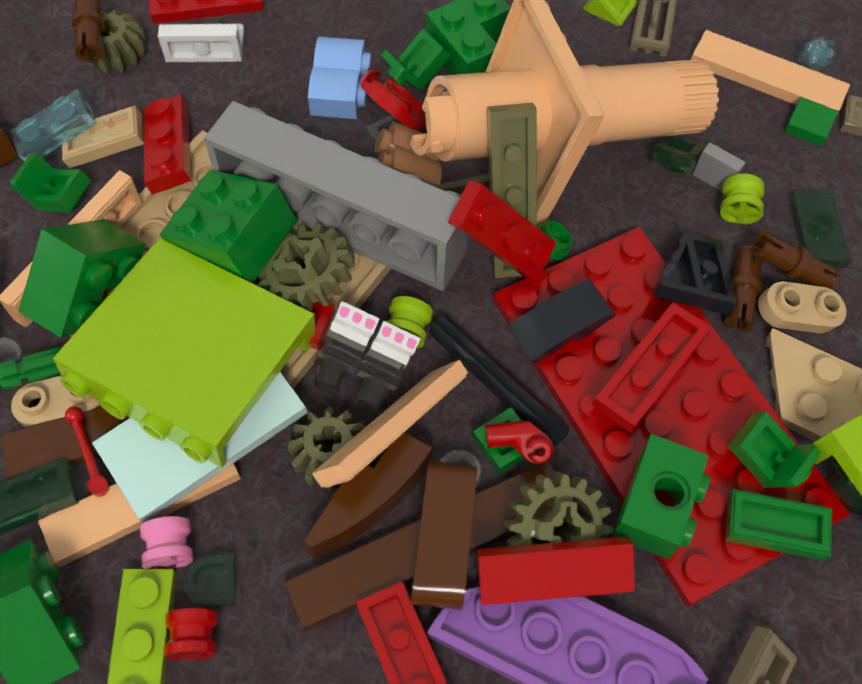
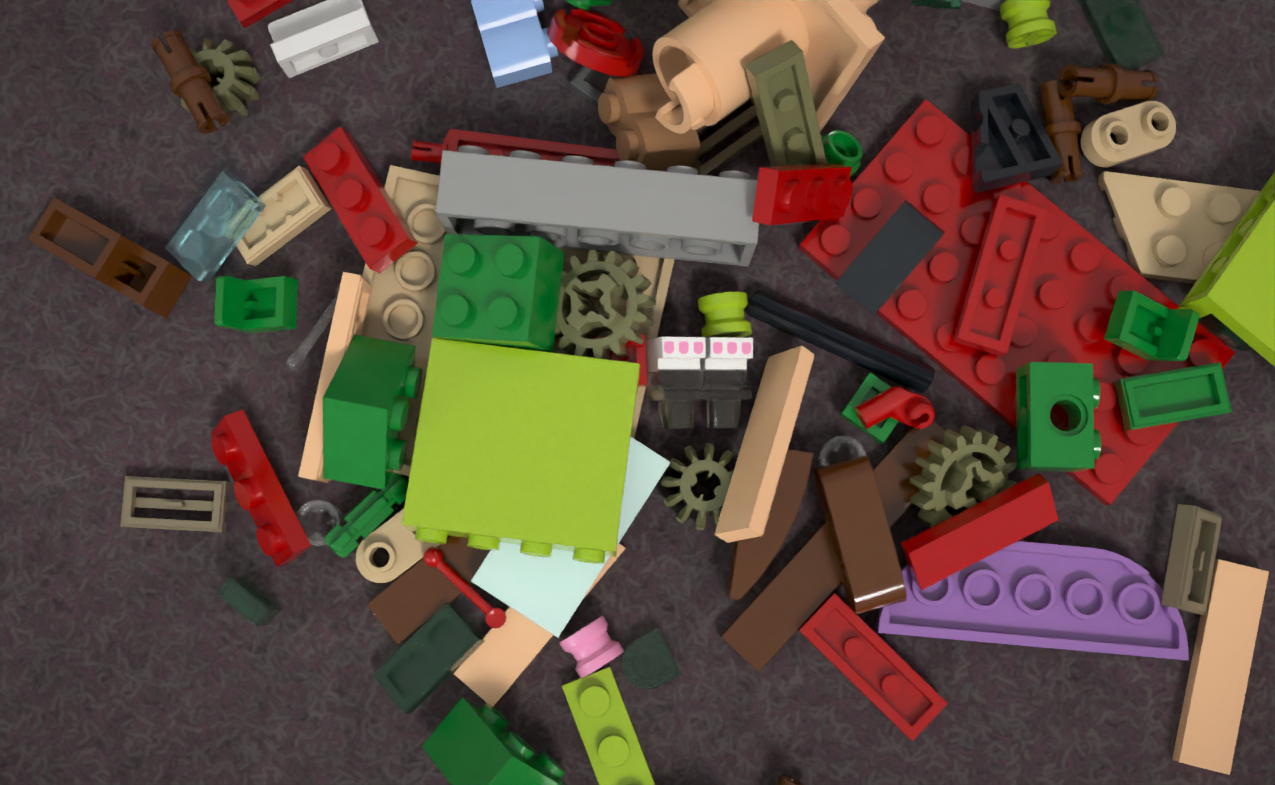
camera: 20 degrees left, 20 degrees up
red wheel [163,608,218,661] -> none

